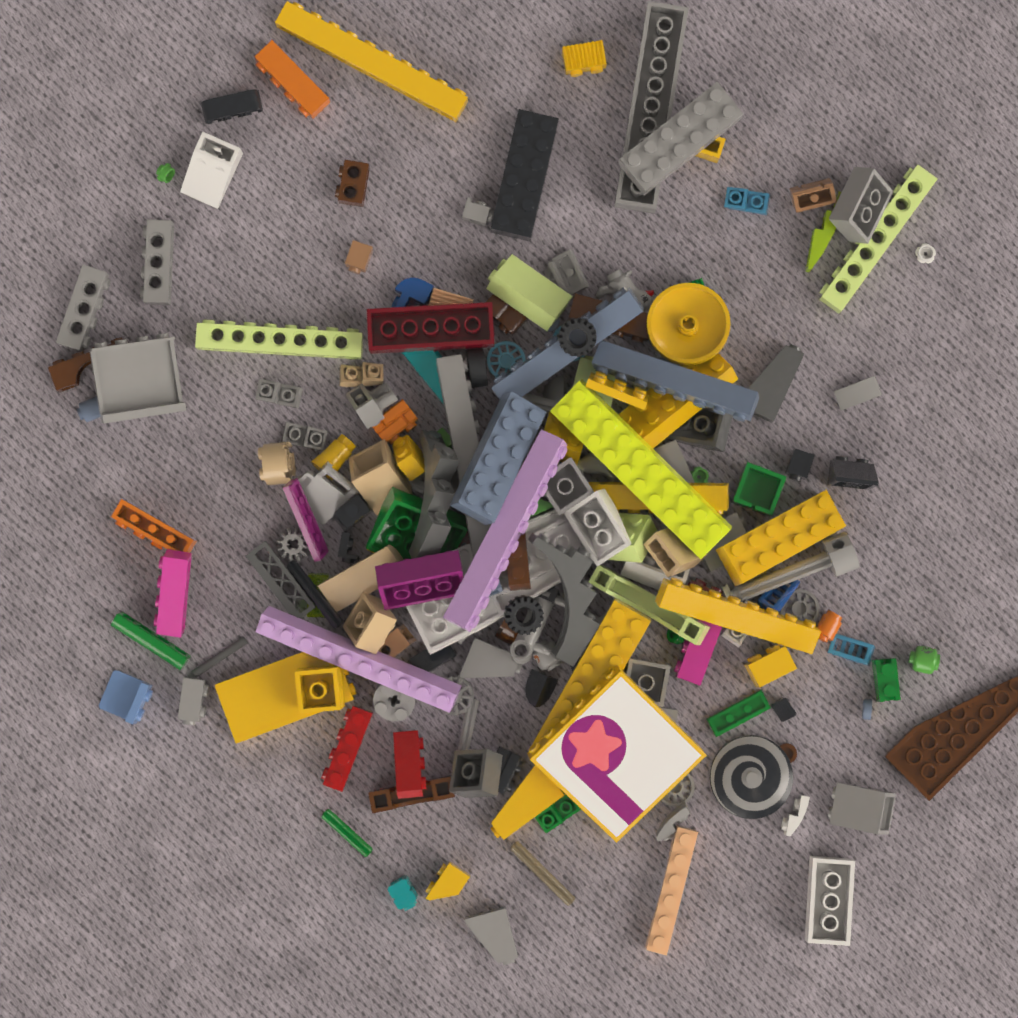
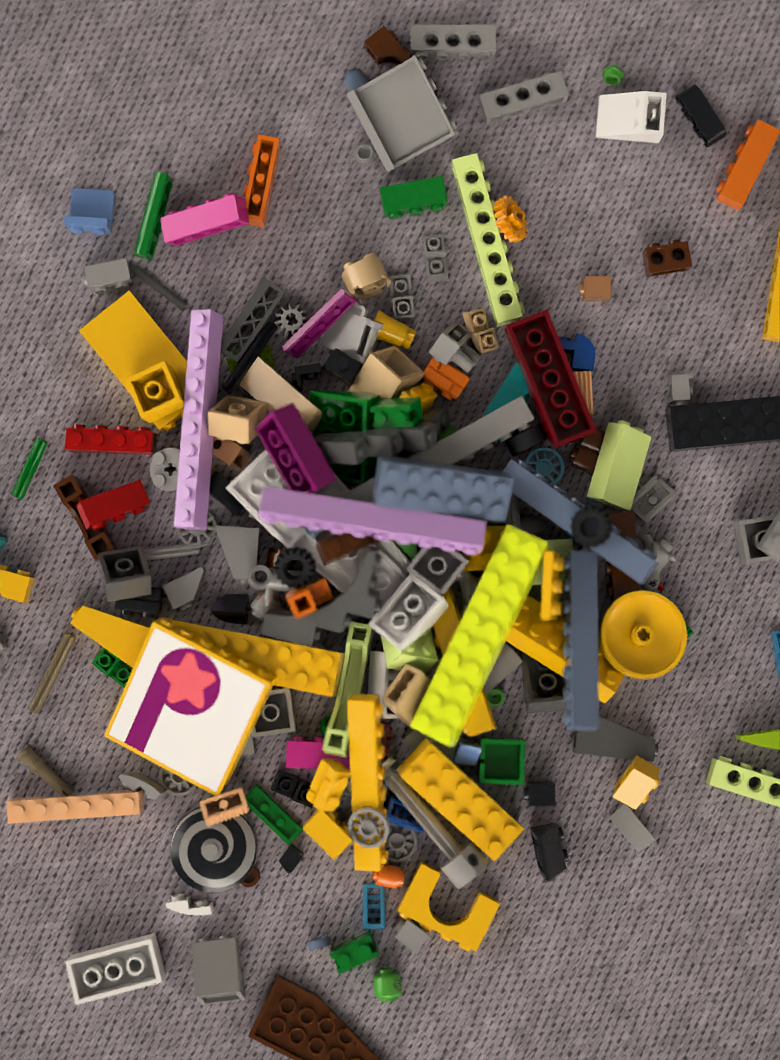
camera: 75 degrees right, 0 degrees up
none -> dark tan pin [16,744,75,796]
none -> light grey slope [163,567,206,611]
none -> light nougat brick [199,787,249,827]
none -> black slope [270,769,313,808]
none -> orange brick [285,577,333,619]
none -> yellow brick [306,758,351,811]
none -> light grey wheel [348,807,390,848]
none -> light grey plate [354,143,375,165]
none -> green brick [370,397,424,428]
none -> green brick [380,176,447,220]
none -> light grey brick [394,918,429,953]
none -> yellow arch [398,860,500,952]
none -> medium blue slope [453,741,482,766]
none -> light orange gear [493,195,528,243]
none -> yellow brick [613,755,660,810]

